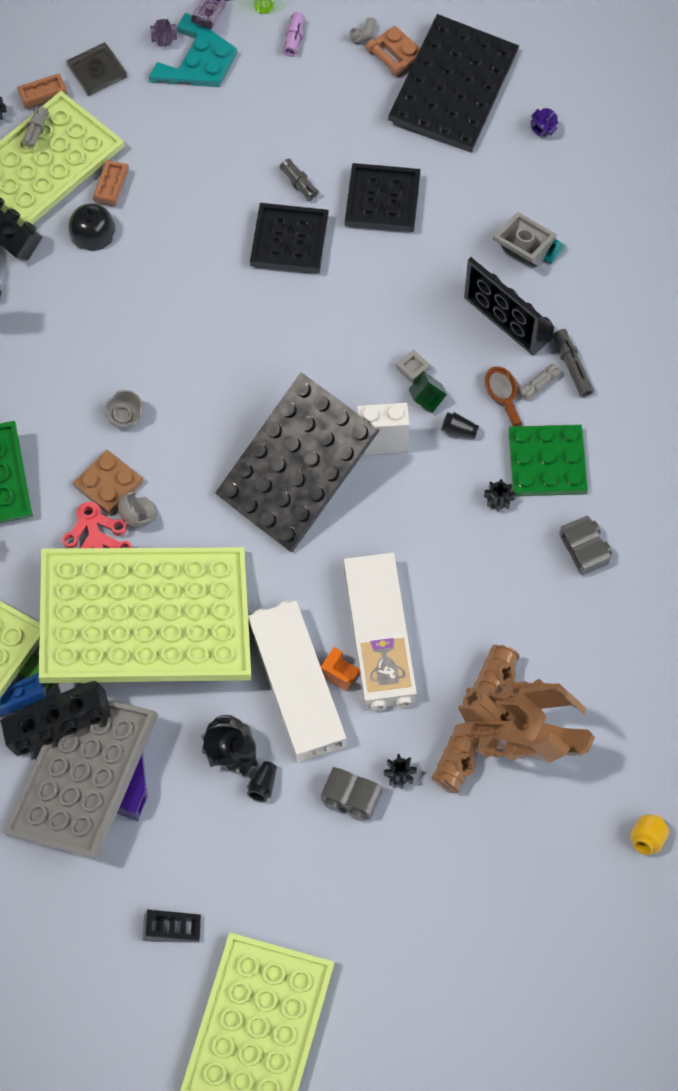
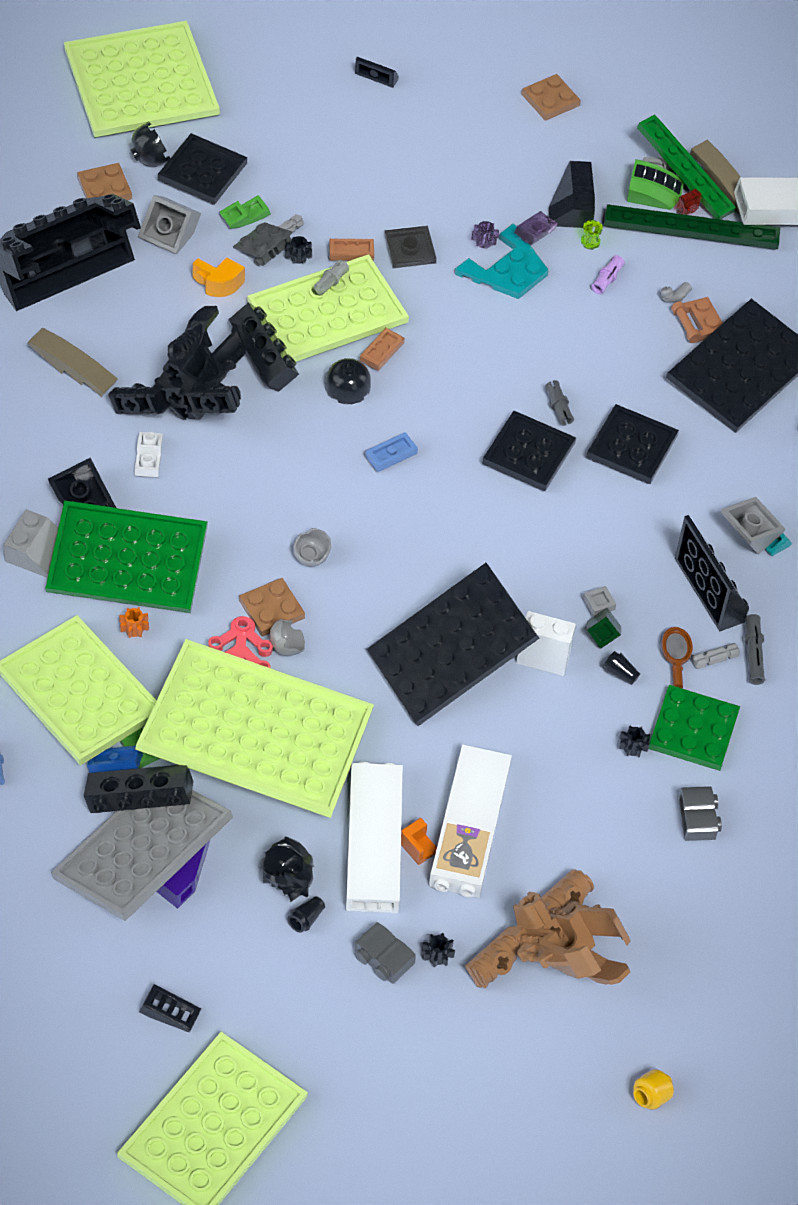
camera: 15 degrees right, 10 degrees down
none -> medium blue plate [365,432,418,472]

